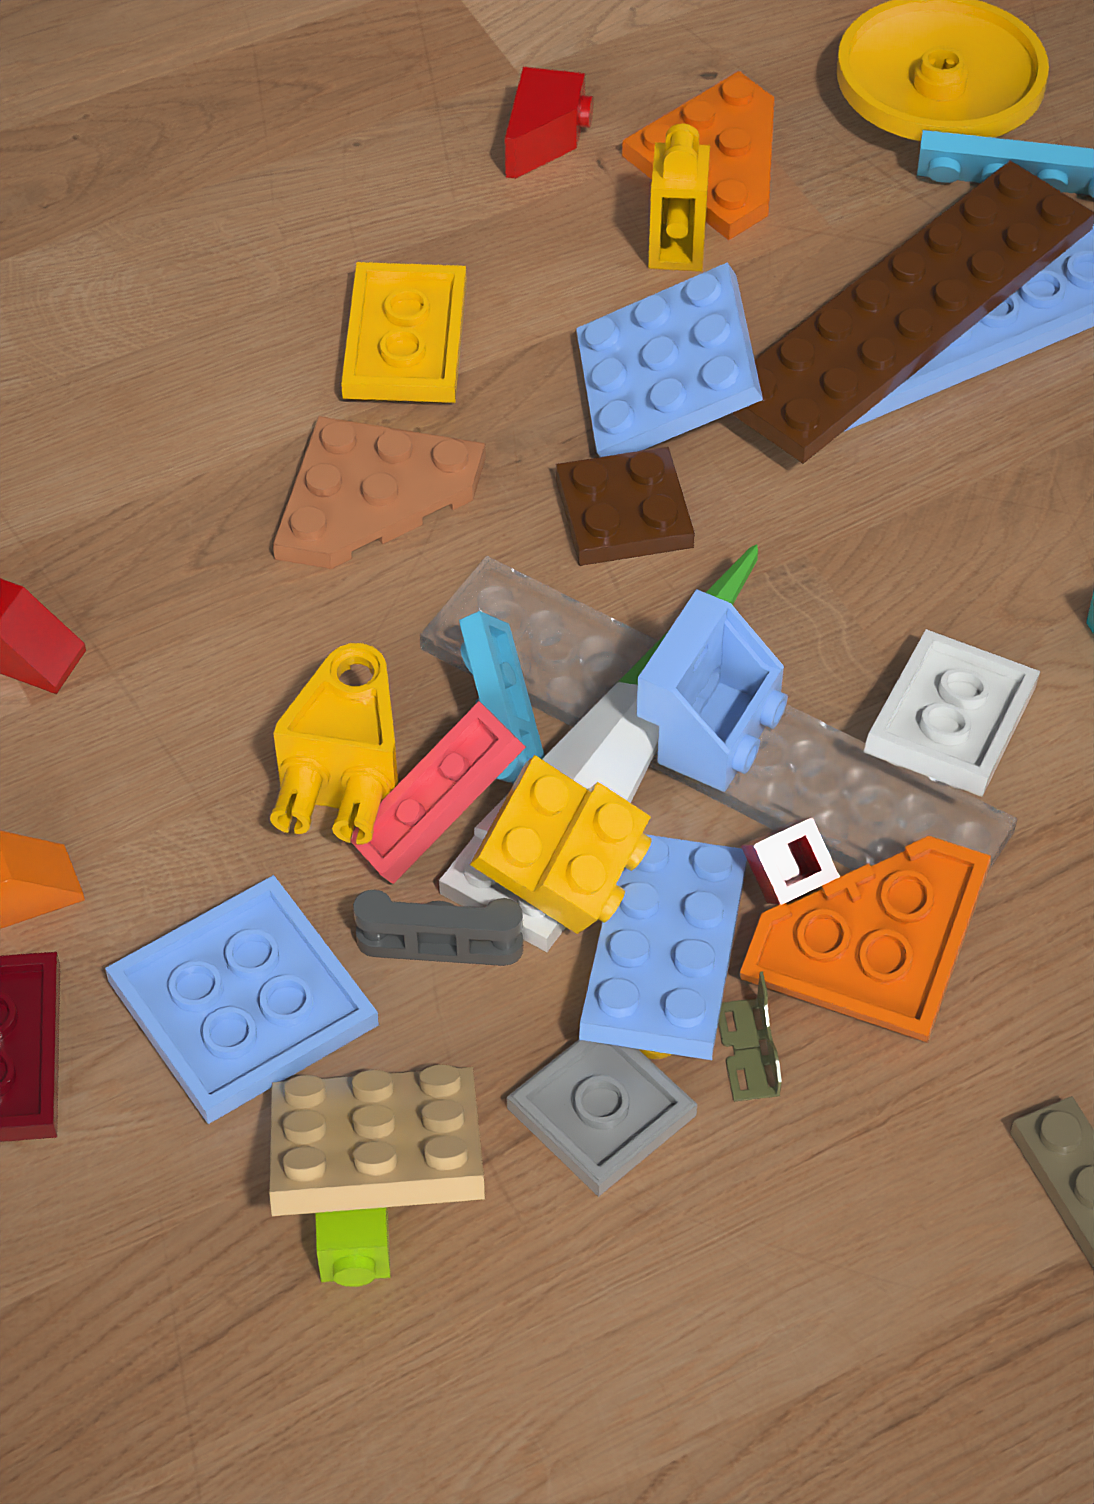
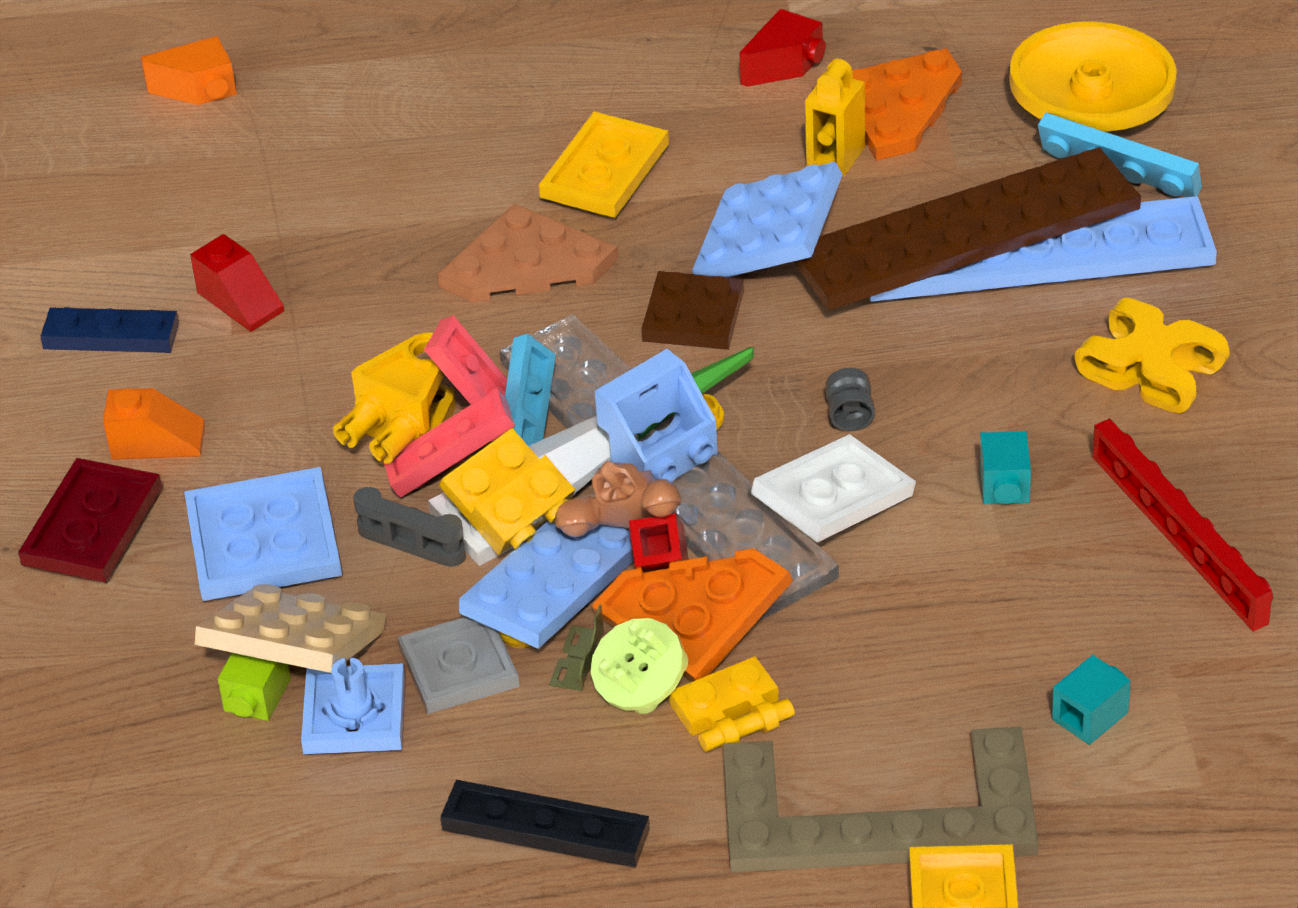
camera: 25 degrees right, 10 degrees down
none -> light blue plate [301,657,405,754]
none -> coral plate [424,315,507,404]
none -> black plate [440,780,650,867]
none -> nougat head [555,461,682,537]
none -> yellowish green plate [591,618,689,714]
none -> yellow plate [669,656,795,752]
none -> dark grey wheel [825,368,875,432]

